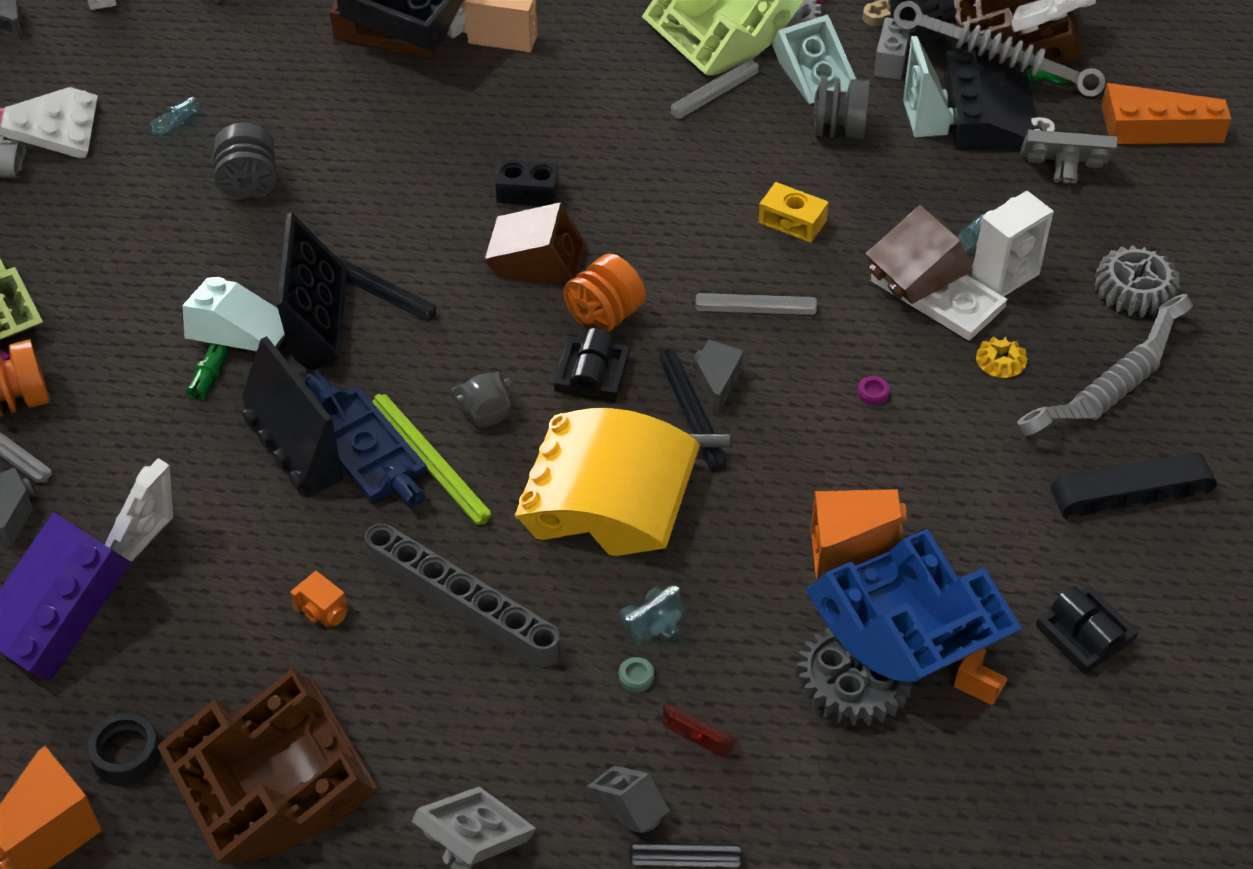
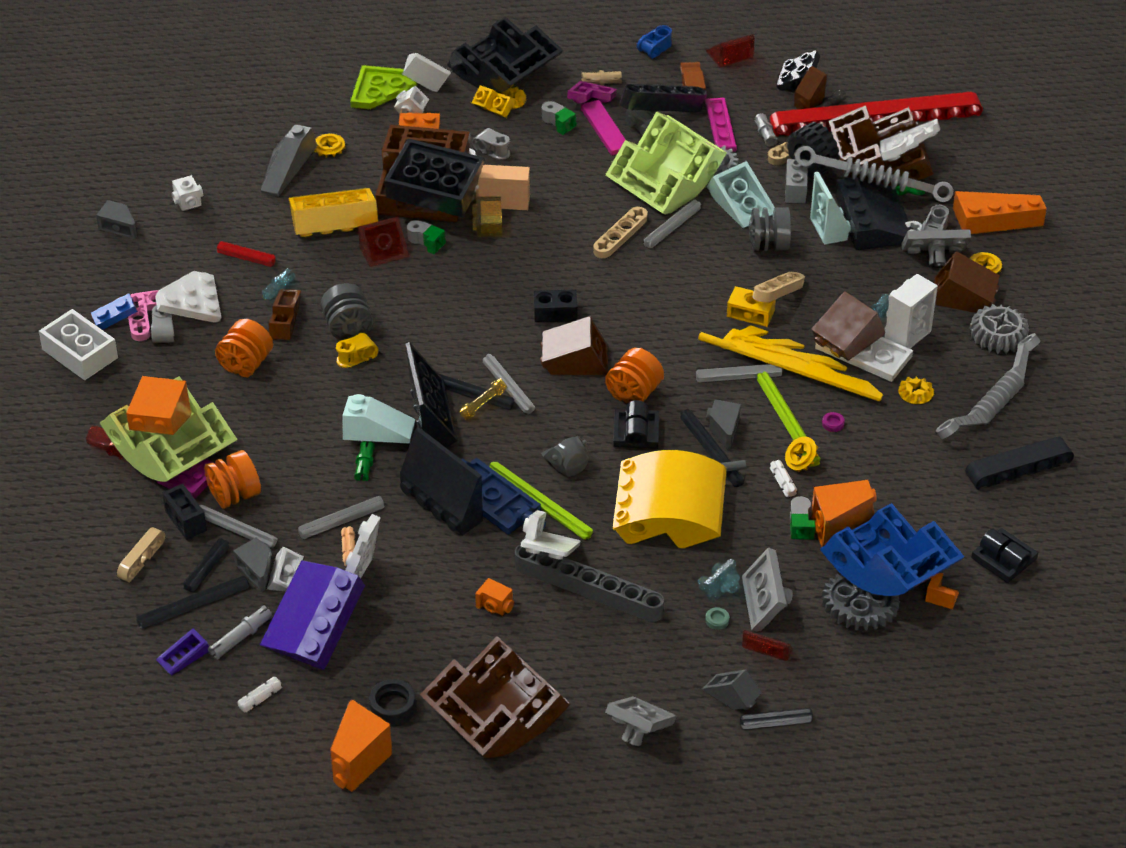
camera: 10 degrees left, 5 degrees down
none -> orange wheel [215,319,273,377]
none -> red axle [217,241,276,267]
none -> white slope [267,547,304,591]
none -> reddish brown slope [269,289,301,340]
none -> yellow slope [289,188,379,237]
none -> light grey axle [298,496,384,539]
none -> yellow piece [336,333,379,368]
none -> clear red slope [358,217,409,267]
none -> leg [407,220,446,254]
none -> clear yellow bar [458,378,507,421]
none -> clear yellow brick [472,197,502,237]
none -> light grey axle [483,354,535,414]
none -> white bracket [521,510,581,559]
none -> tan beam [594,207,647,258]
none -> yellow animal [698,325,883,401]
none -> light grey plate [742,548,793,631]
none -> tan beam [753,272,805,302]
none -> lime axle [757,371,820,467]
none -> white axle [770,460,797,497]
none -> yellow gear [785,437,819,472]
none -> green leg [790,496,815,540]
none -> light grey piece [921,205,949,231]
none -> reddish brown slope [933,251,1000,313]
none -> yellow gear [970,252,1002,274]

